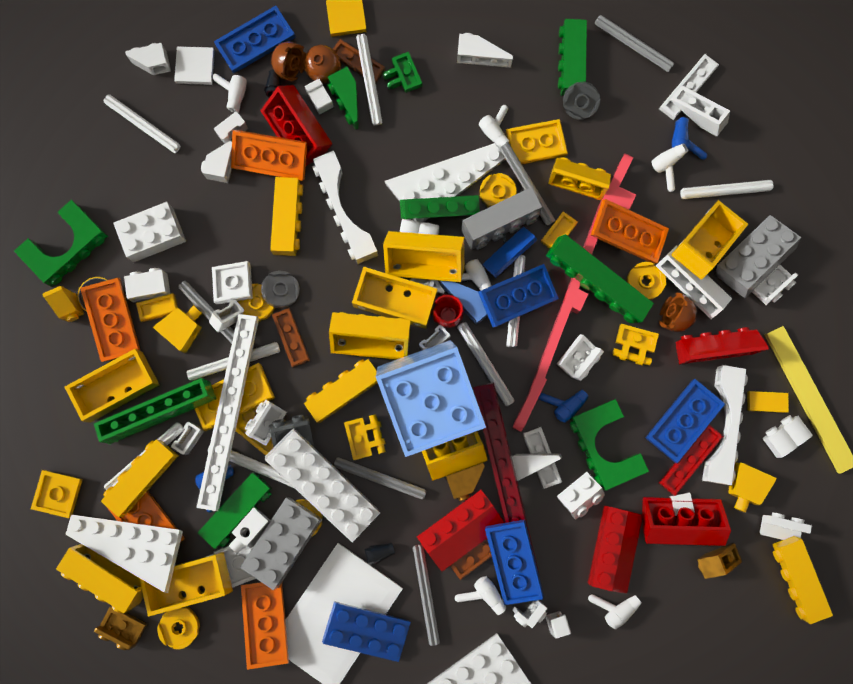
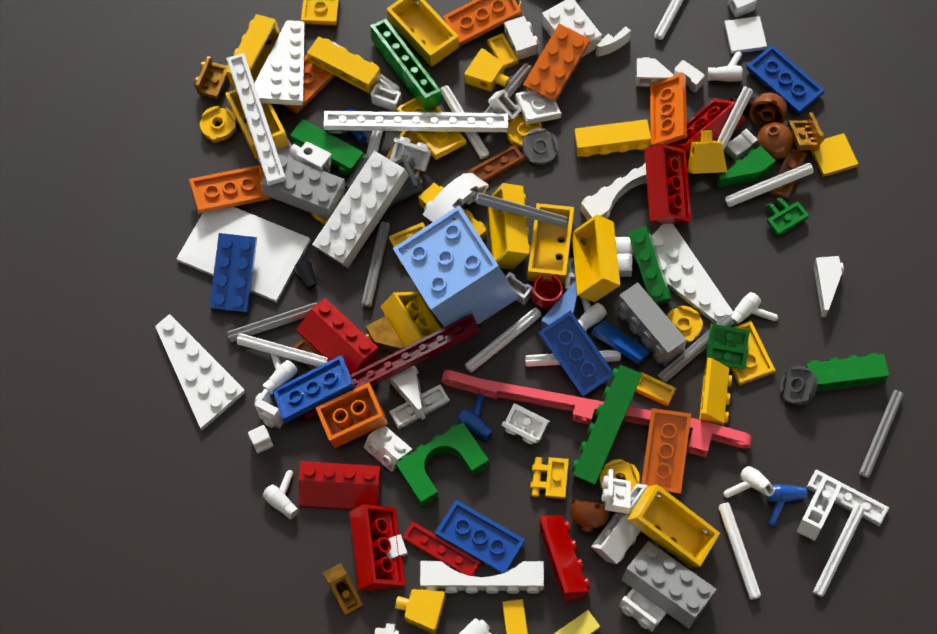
camera: 85 degrees right, 15 degrees down
none -> white tile [226,53,286,186]
none -> white axle [237,334,328,367]
none -> orange brick [315,383,389,448]
none -> dark grey tile [345,154,370,189]
none -> white brick [423,173,490,222]
none -> light grey axle [476,193,568,227]
none -> orange plate [523,23,591,103]
none -> white slope [596,26,631,57]
none -> white bracket [602,469,631,514]
none -> red slope [644,144,692,224]
none -> yellow torso [687,130,727,174]
none -> green slope [706,323,750,369]
none -> white axle [717,87,753,151]
none -> pearl gold bracket [787,113,824,151]
none -> white axle [813,504,865,597]

